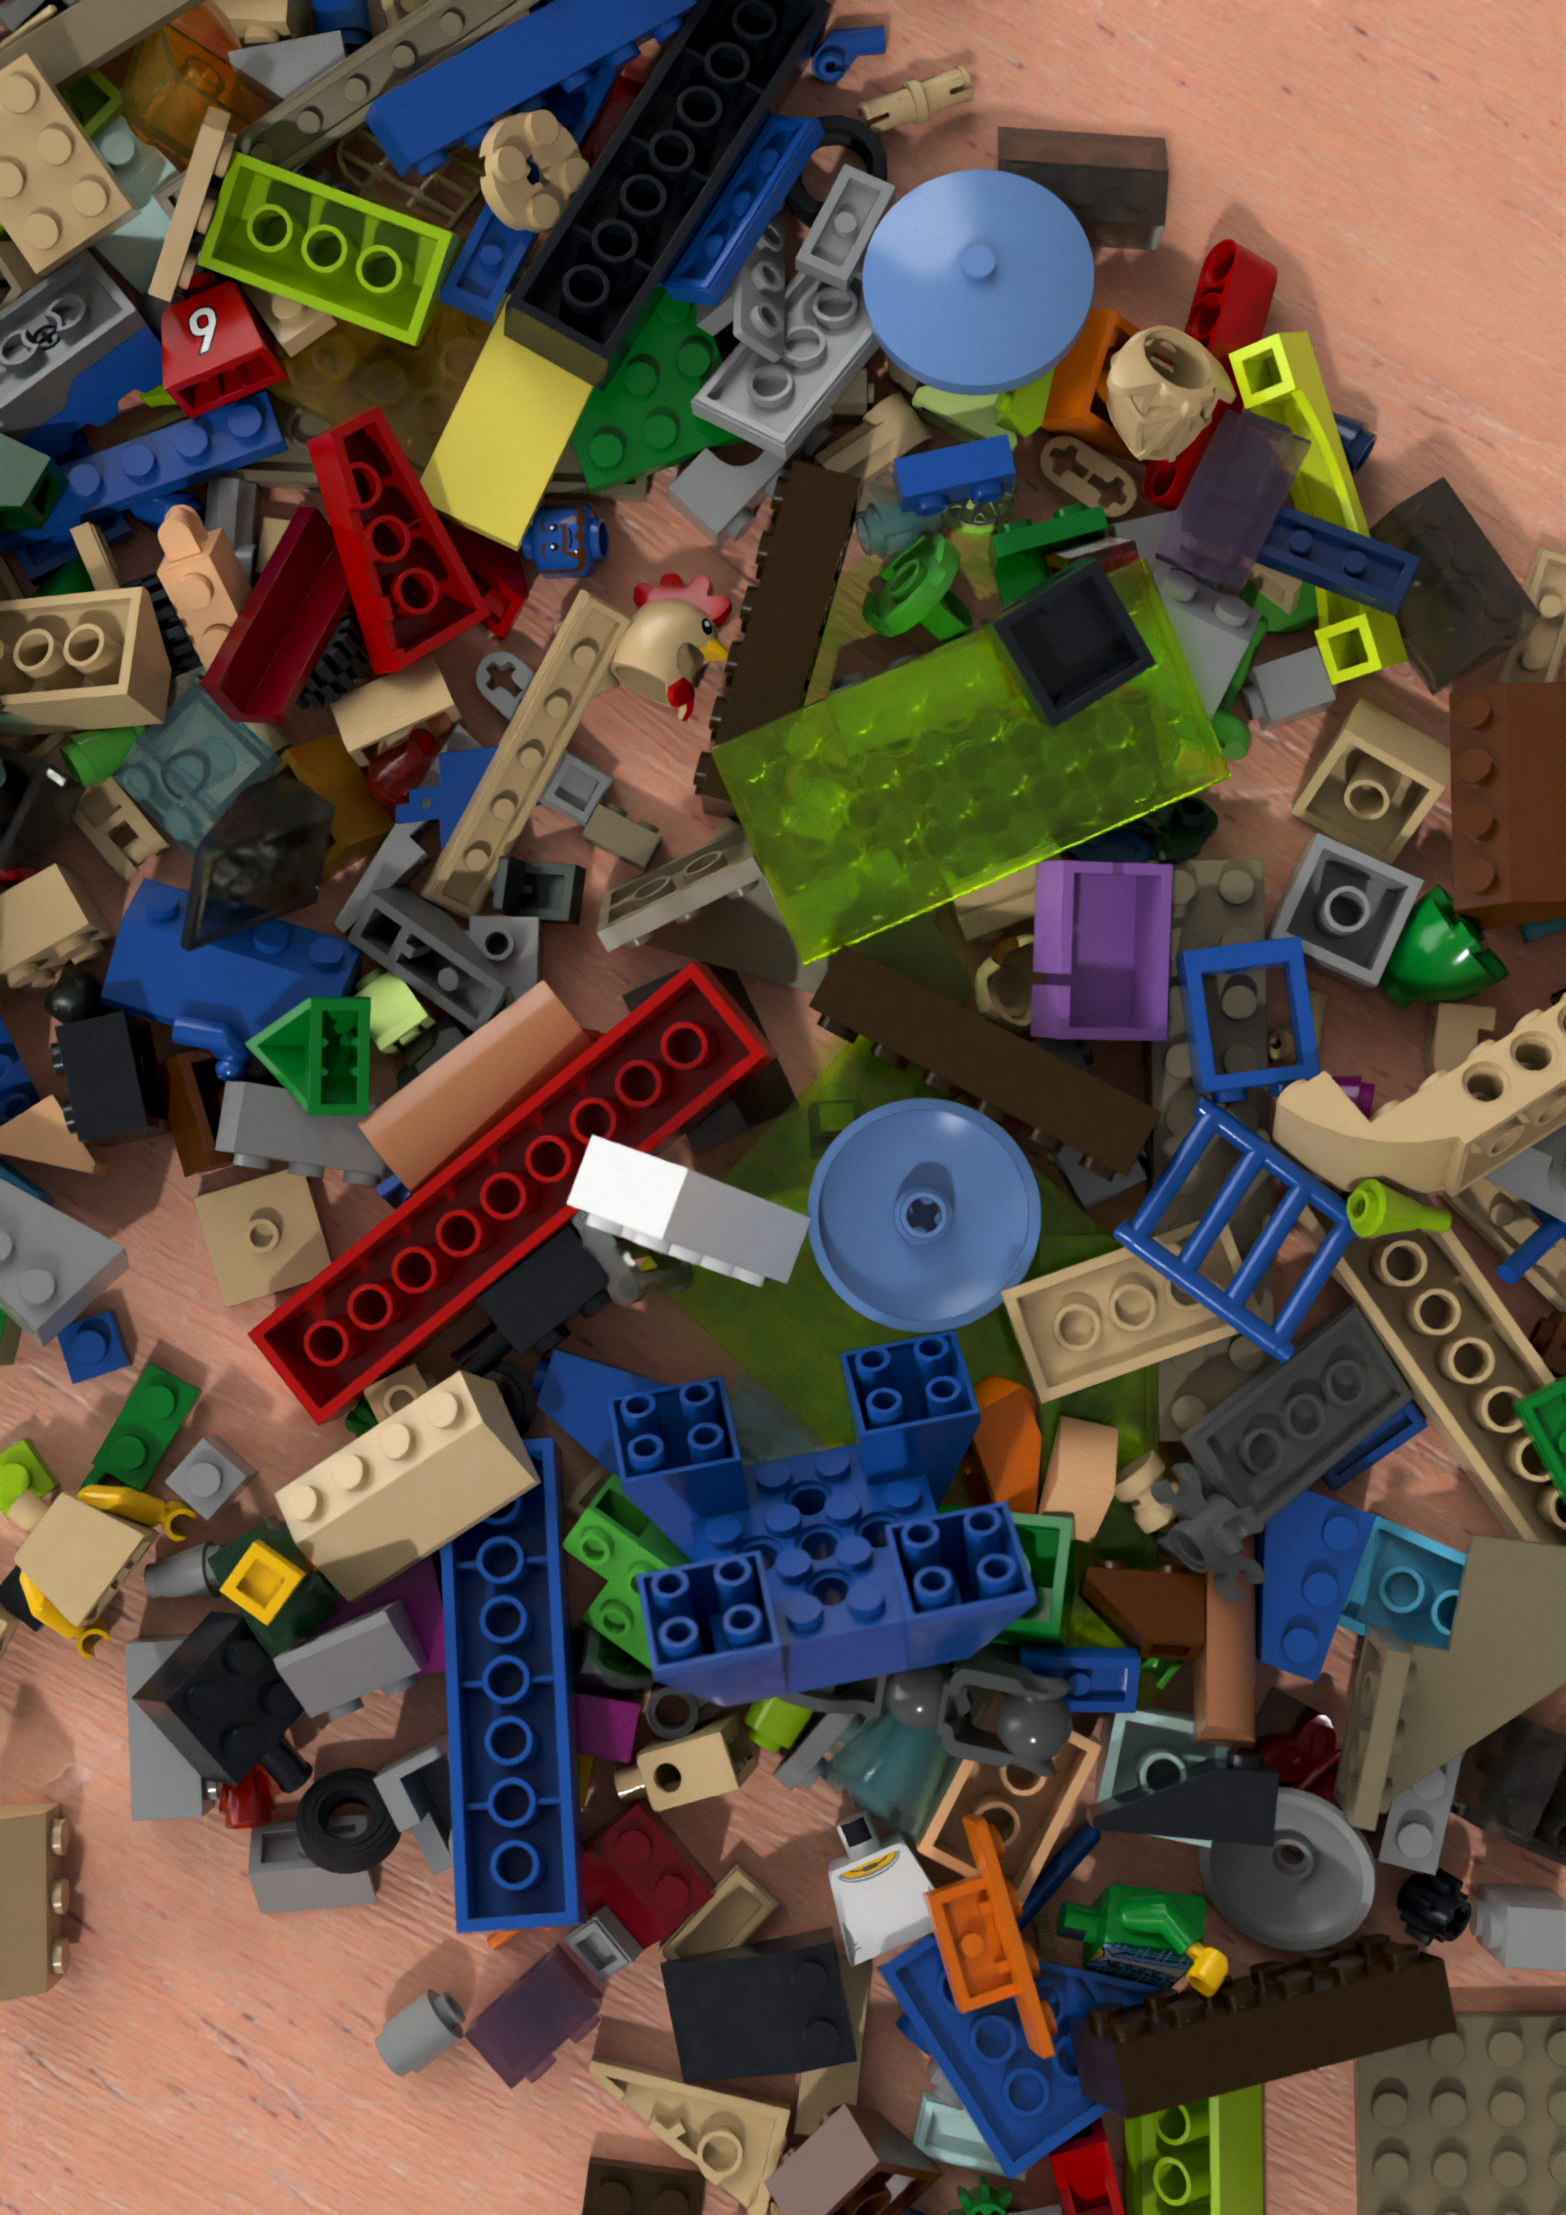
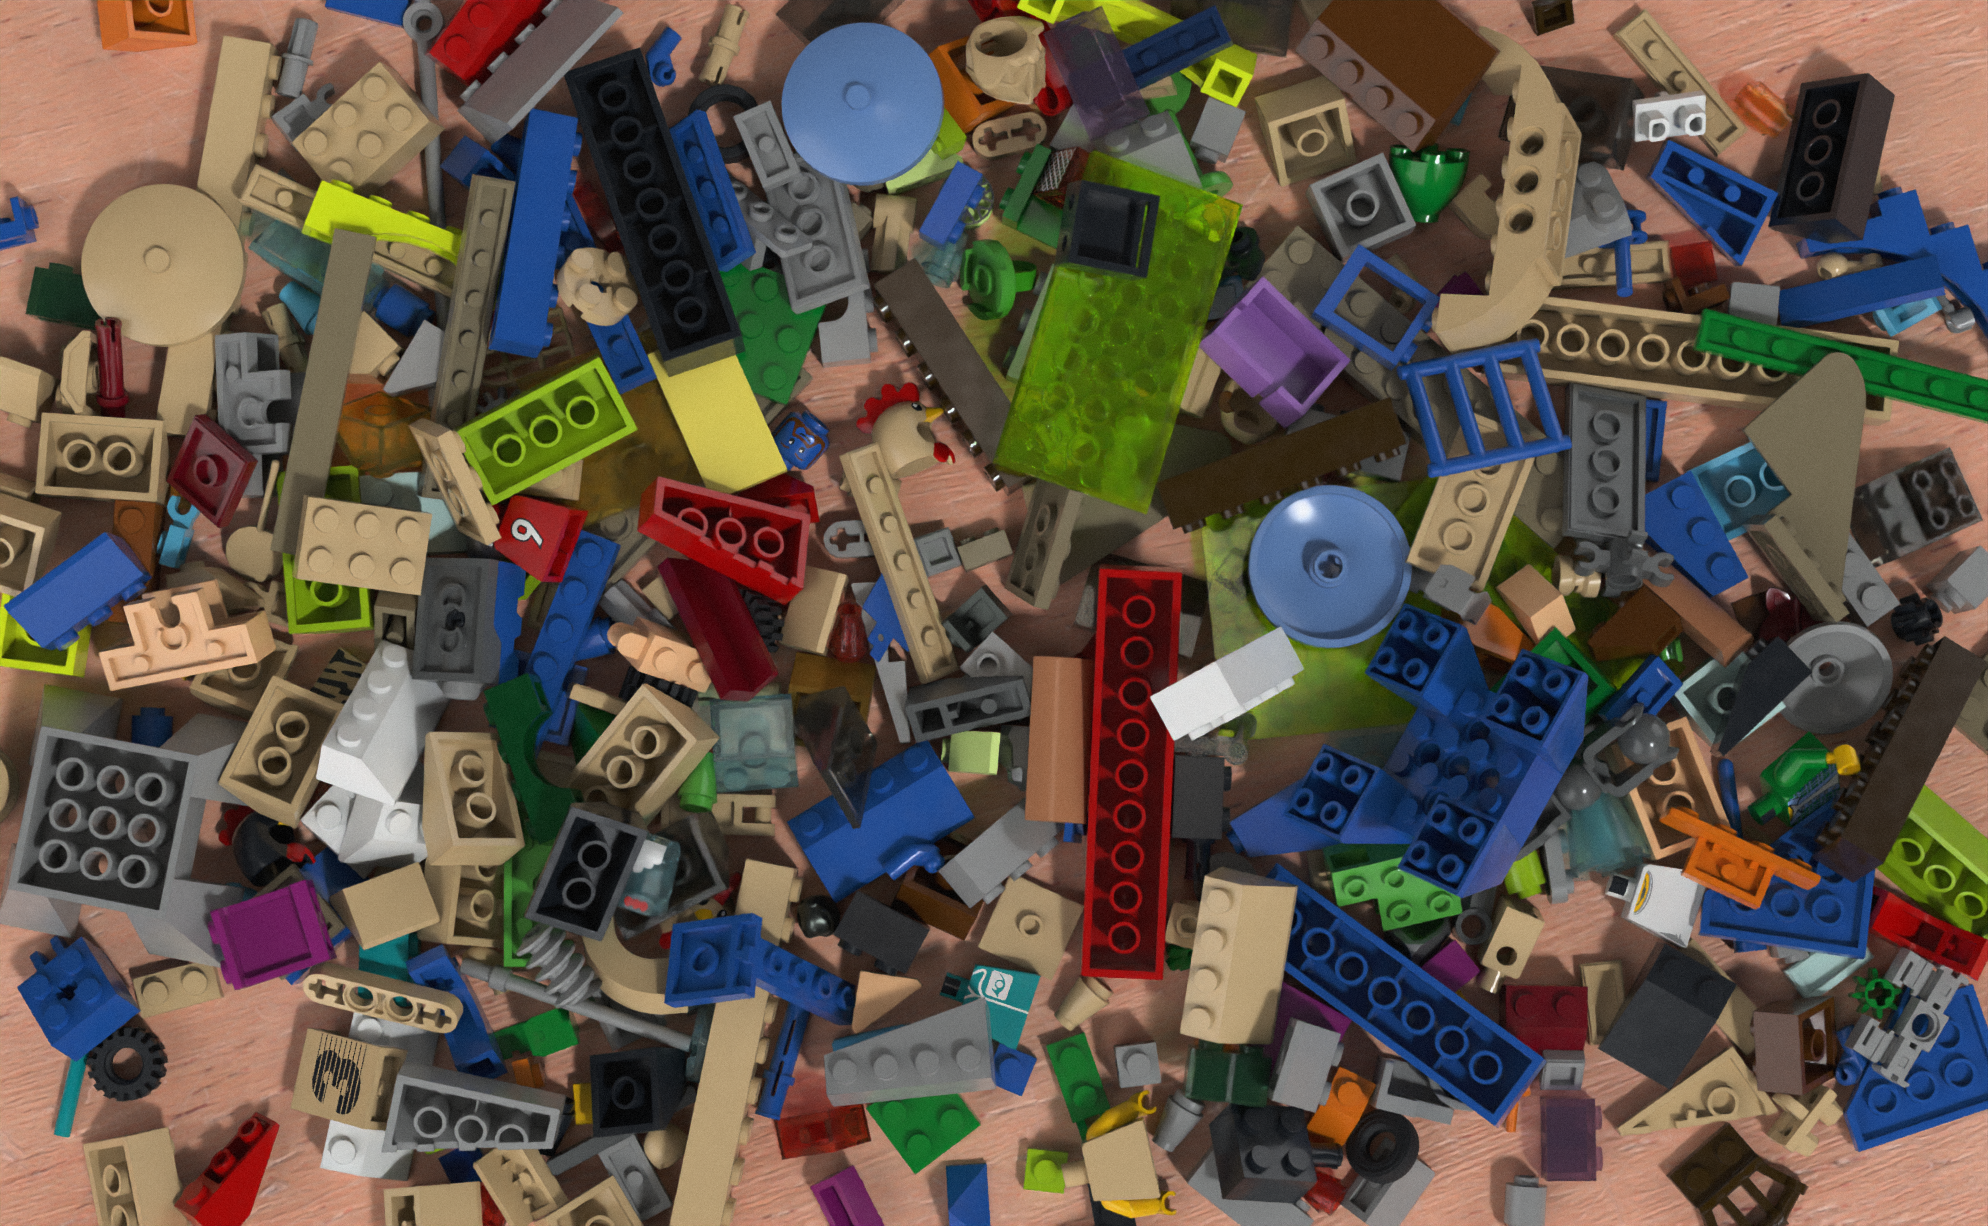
camera: 55 degrees left, 0 degrees up
yellow tile [219,1539,307,1626] -> none
green slope [244,997,371,1116] -> none
lime cone [1347,1178,1452,1237] -> none
none -> teal torso [940,964,1041,1050]
none -> tan cone [1054,975,1114,1031]
none -> orange slope [1306,1065,1377,1146]
none -> light grey piece [1409,565,1492,625]

